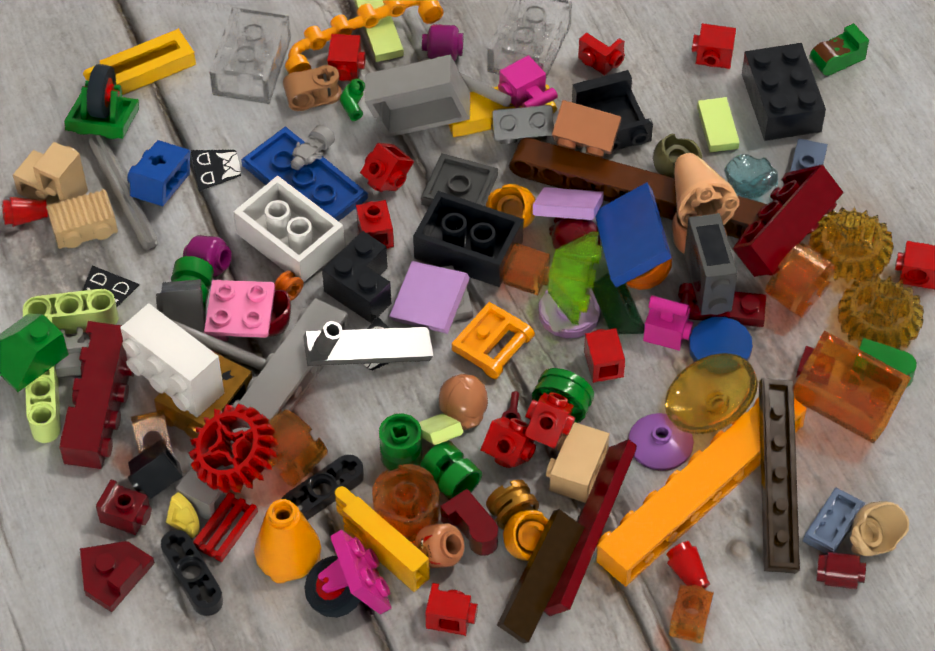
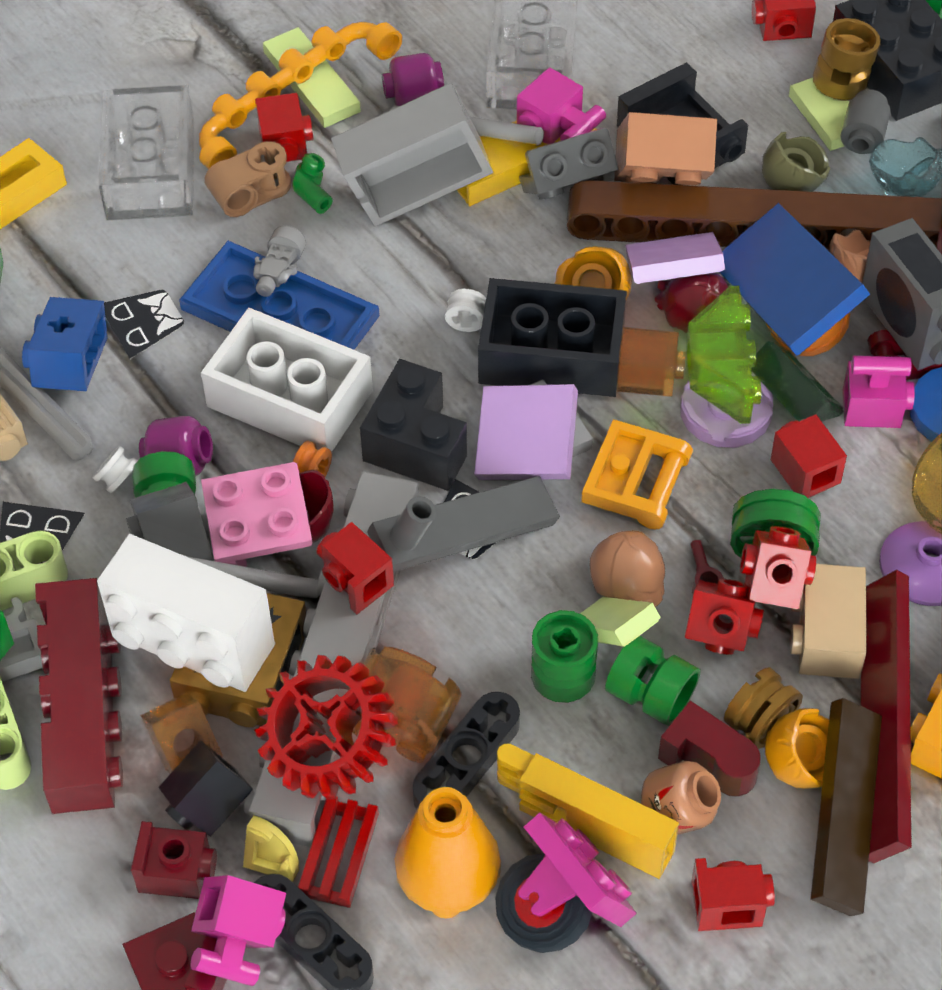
camera: 15 degrees left, 0 degrees up
red brick [356,200,394,248] -> none
red brick [360,143,415,192] -> none
clear orange brick [372,464,440,544] -> none
dark grey tile [421,153,498,207] -> none
red bracket [578,32,625,76] -> none
light nougat cone [674,153,740,228] -> none
none -> white bush [92,446,137,493]
none -> dark pink brick [191,875,286,986]
none -> red brick [316,522,394,615]
none -> white bush [445,289,486,332]
none -> pearl gold wheel [813,18,880,100]
none -> dark grey brick [840,90,891,154]

